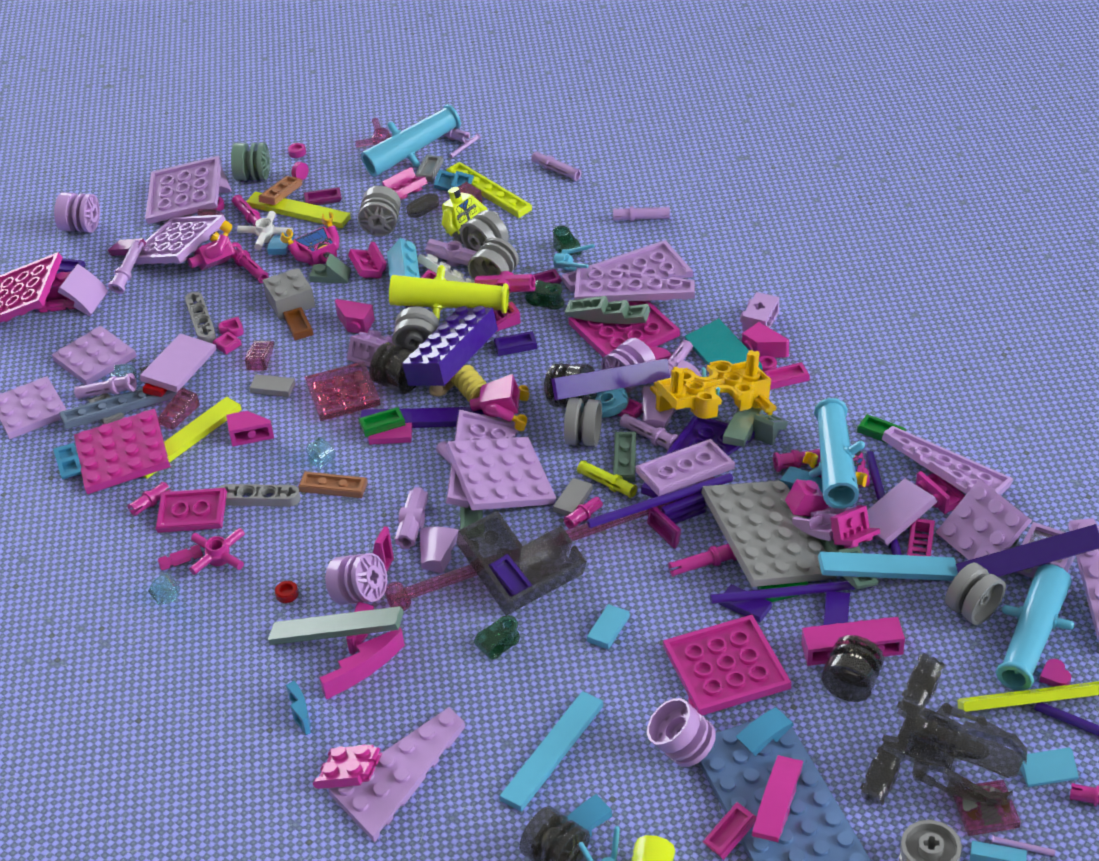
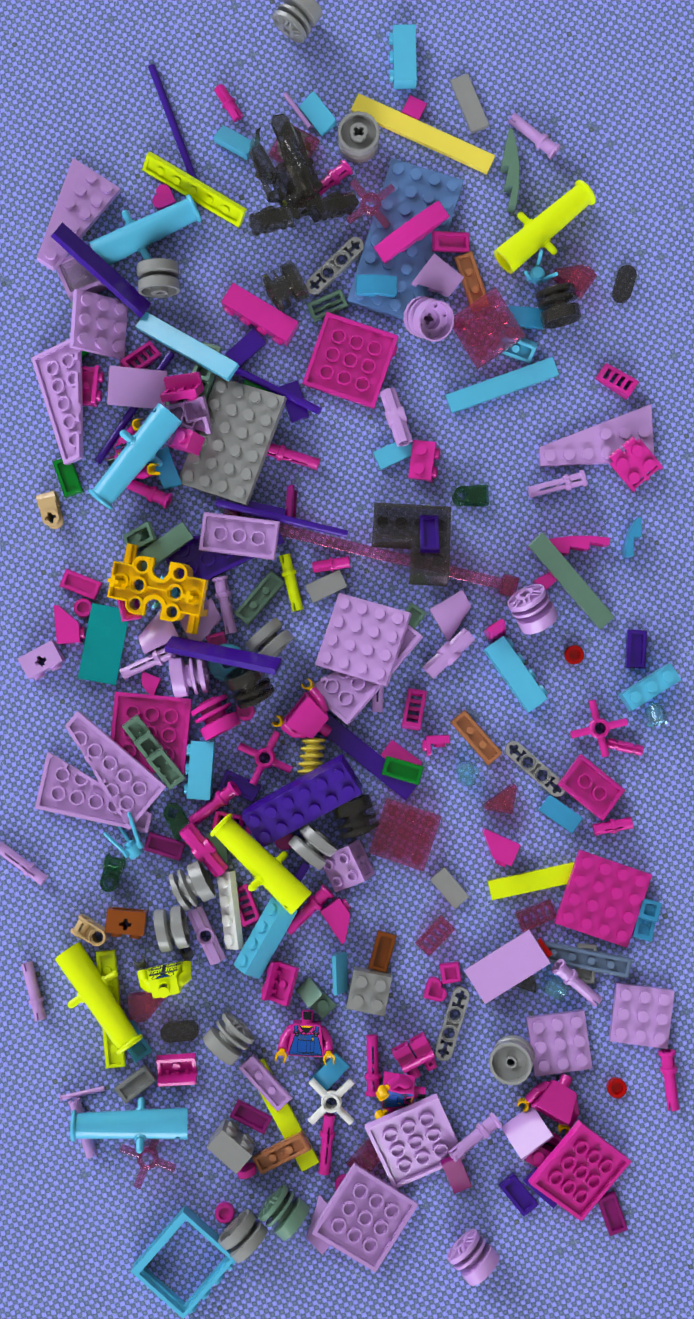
camera: 150 degrees left, 45 degrees up
none -> tan piece [36,490,64,529]
none -> neon yellow piece [55,942,143,1055]
none -> tan piece [70,914,110,946]
none -> dark orange brick [105,906,149,939]
none -> medium azure window [131,1205,236,1319]
none -> medium azure brick [184,740,216,800]
none -> dark pink pin [188,781,241,827]
none -> dark pink wheel [191,694,241,741]
none -> light grey brick [207,1118,255,1174]
none -> light grey wheel [218,1209,268,1263]
none -> dark pink bar [238,730,293,786]
none -> lavender tile [239,1053,292,1112]
none -> dark pink pin [287,884,334,935]
none -> dark pink pin [300,159,353,207]
none -> light grey beam [306,237,364,296]
none -> sand green tile [306,289,349,323]
none -> medium azure slope [332,952,348,995]
none -> clear pink bar [346,179,395,229]
none -> lavender piece [380,388,413,447]
none -> dark pink hips [392,1031,437,1079]
none -> dark pink slope [401,688,427,731]
none -> dark pink bracket [408,440,441,483]
none -> lavender slope [411,253,464,297]
none -> dark pink bracket [422,735,450,756]
none -> clear pink plate [452,287,526,369]
none -> nougat tile [454,251,490,312]
none -> clear pink slope [482,783,517,814]
none -> medium azure brick [483,636,548,712]
none -> light grey wheel [489,1035,535,1085]
none -> medium azure slope [495,330,538,364]
none -> dark pink torso [517,1074,579,1135]
none -> lavender pin [527,470,587,498]
none -> dark azure slope [539,794,583,834]
none -> dark pink slope [595,363,639,400]
none -> red tile [606,1077,627,1098]
none -> medium azure brick [617,663,681,711]
none -> dark purple tile [625,630,647,669]

